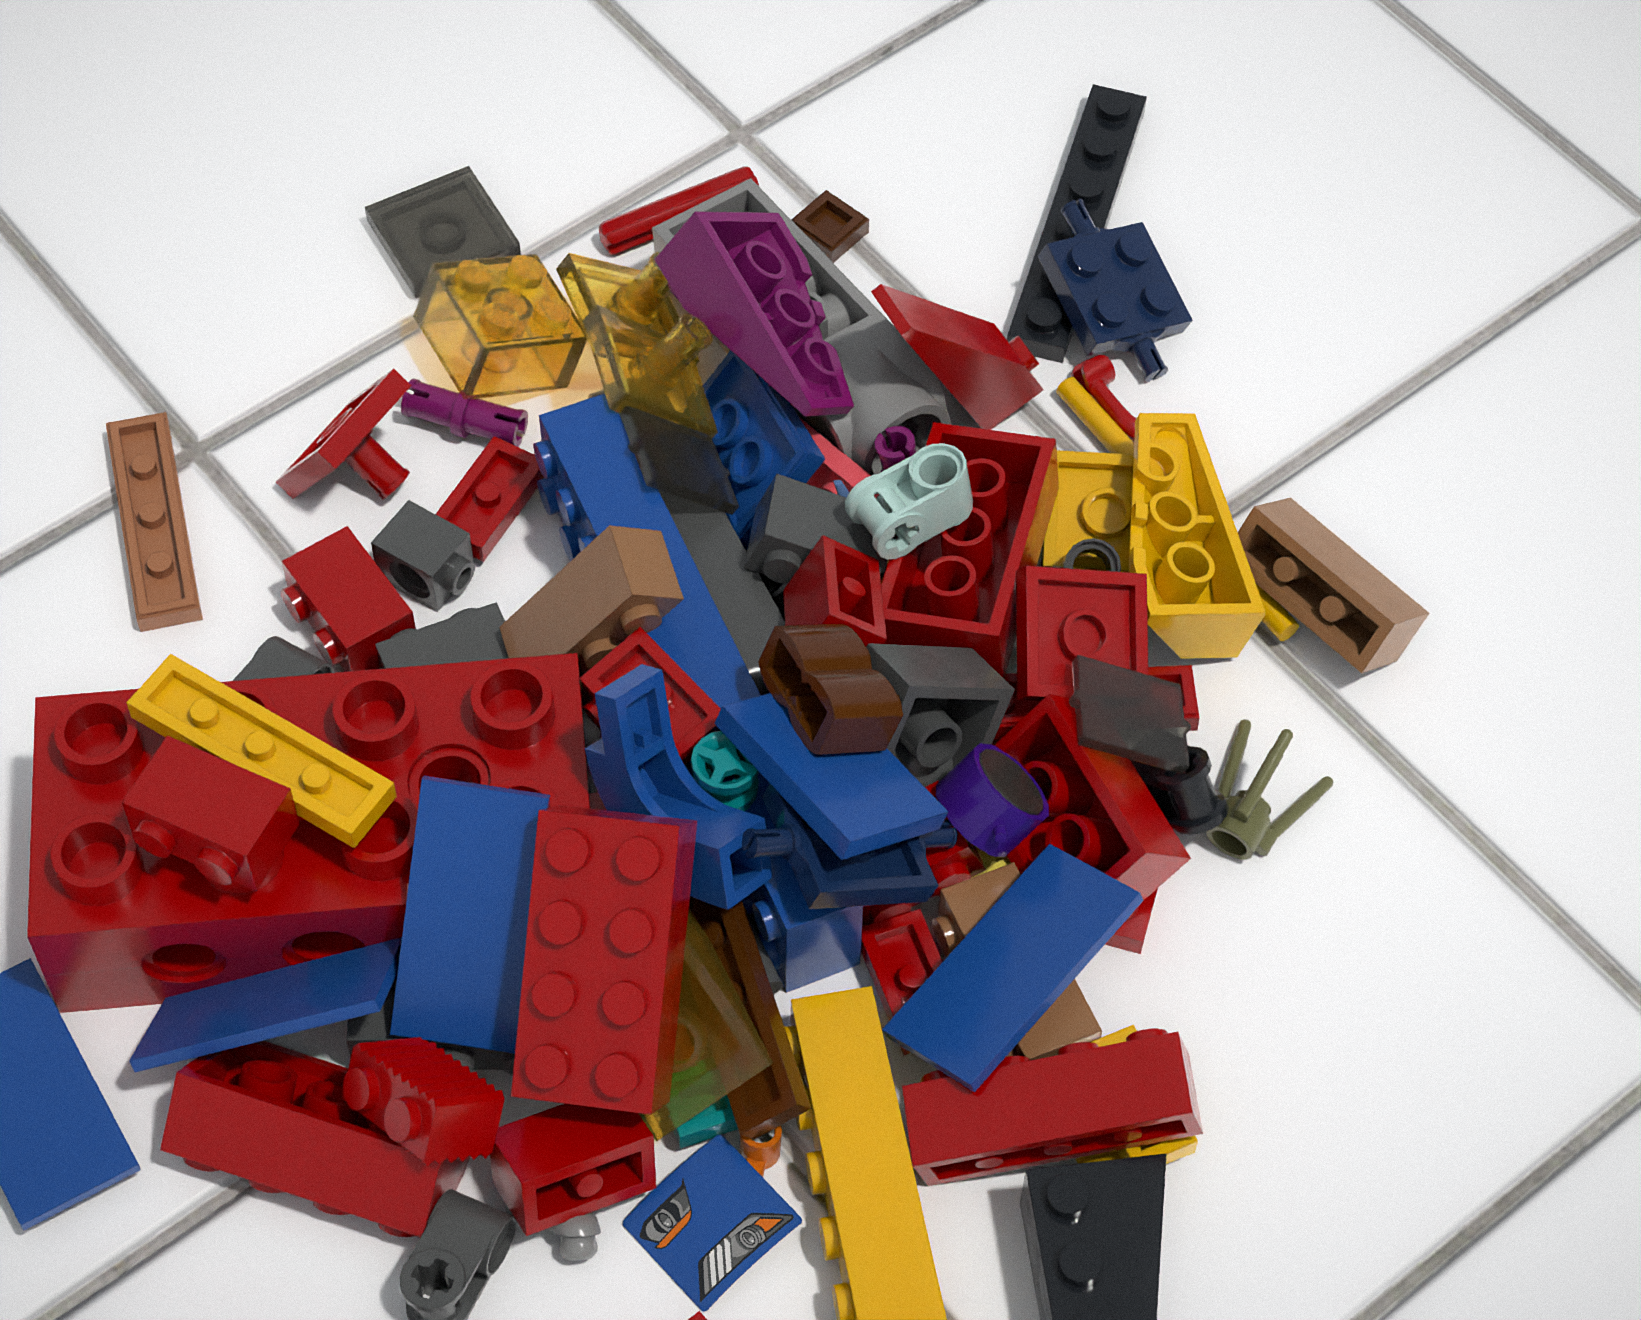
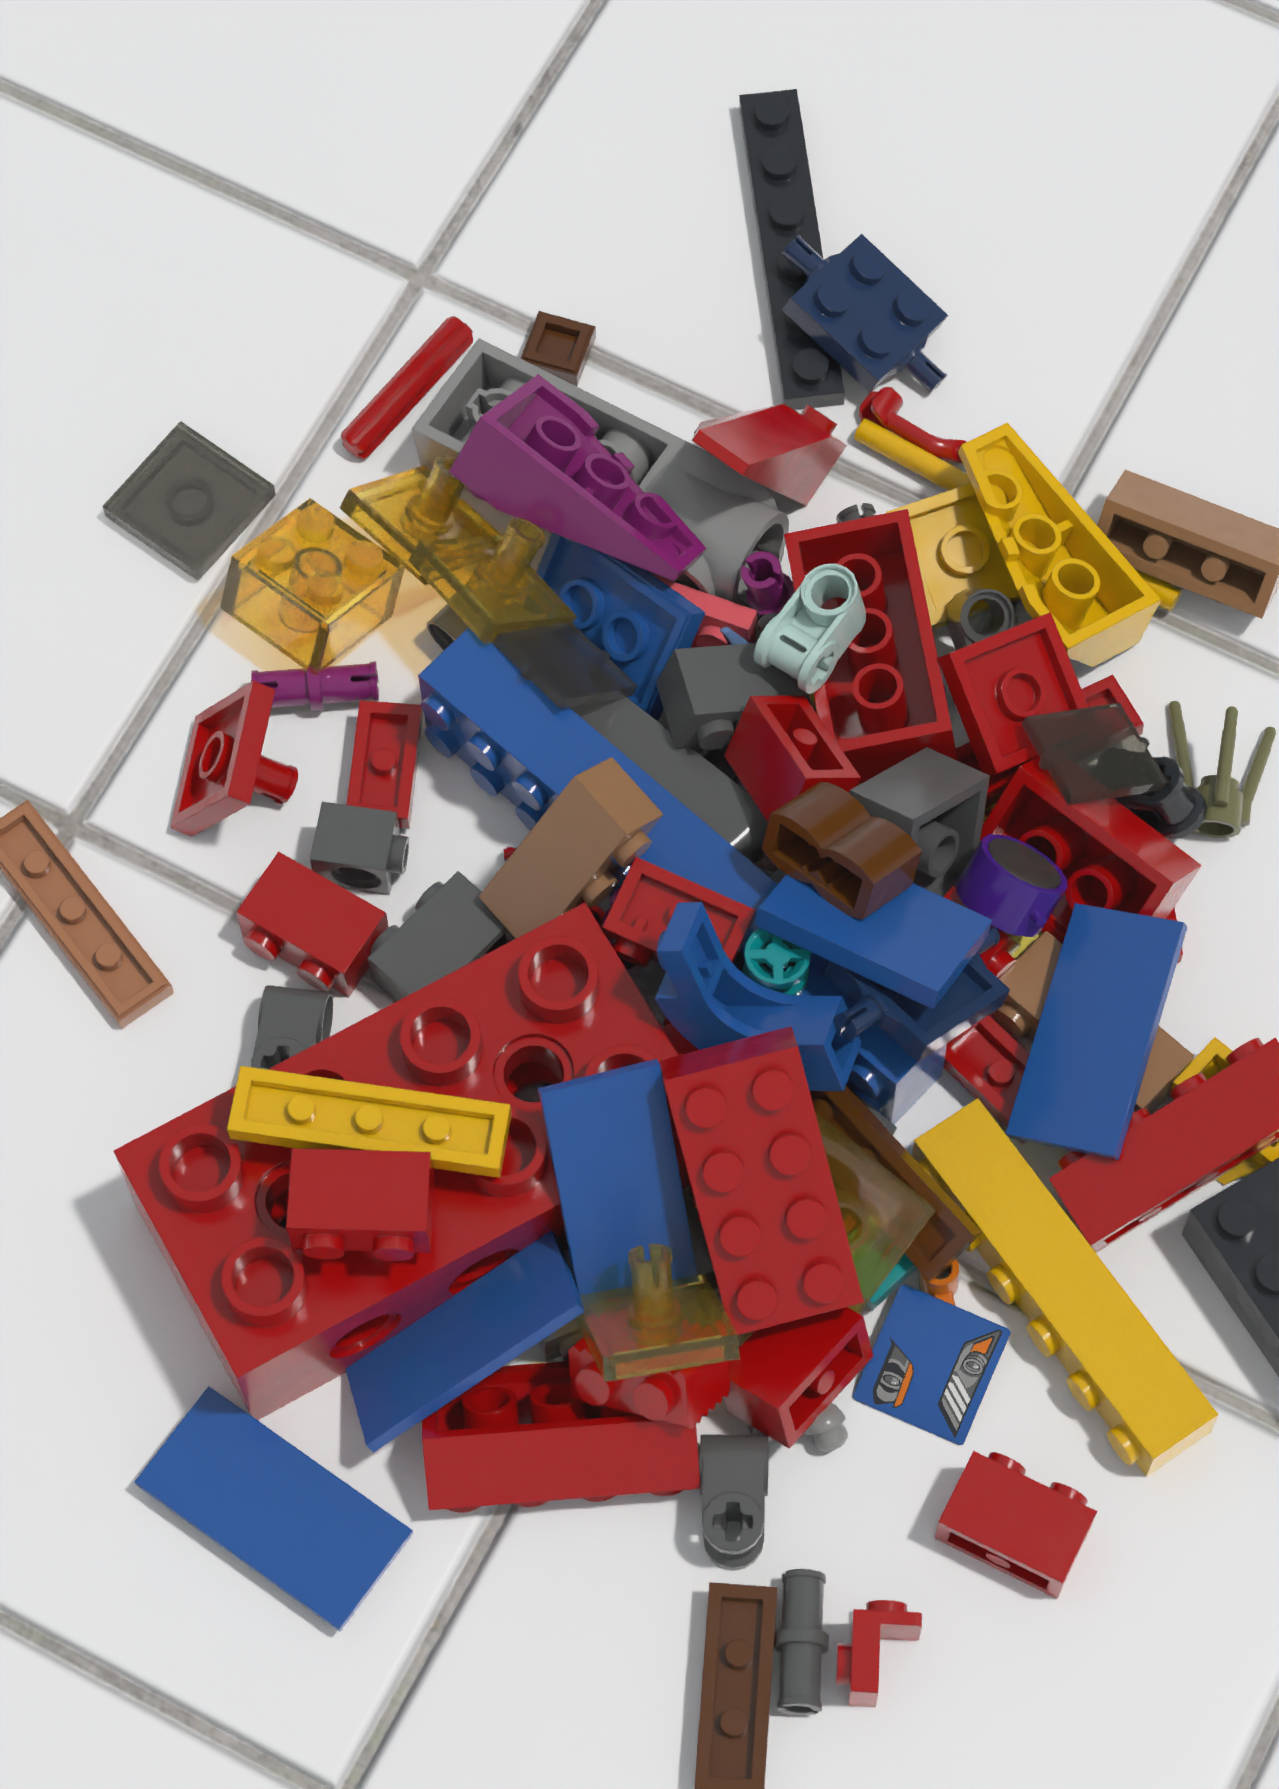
camera: 20 degrees left, 10 degrees up
none -> clear yellow tile [575,1243,740,1382]

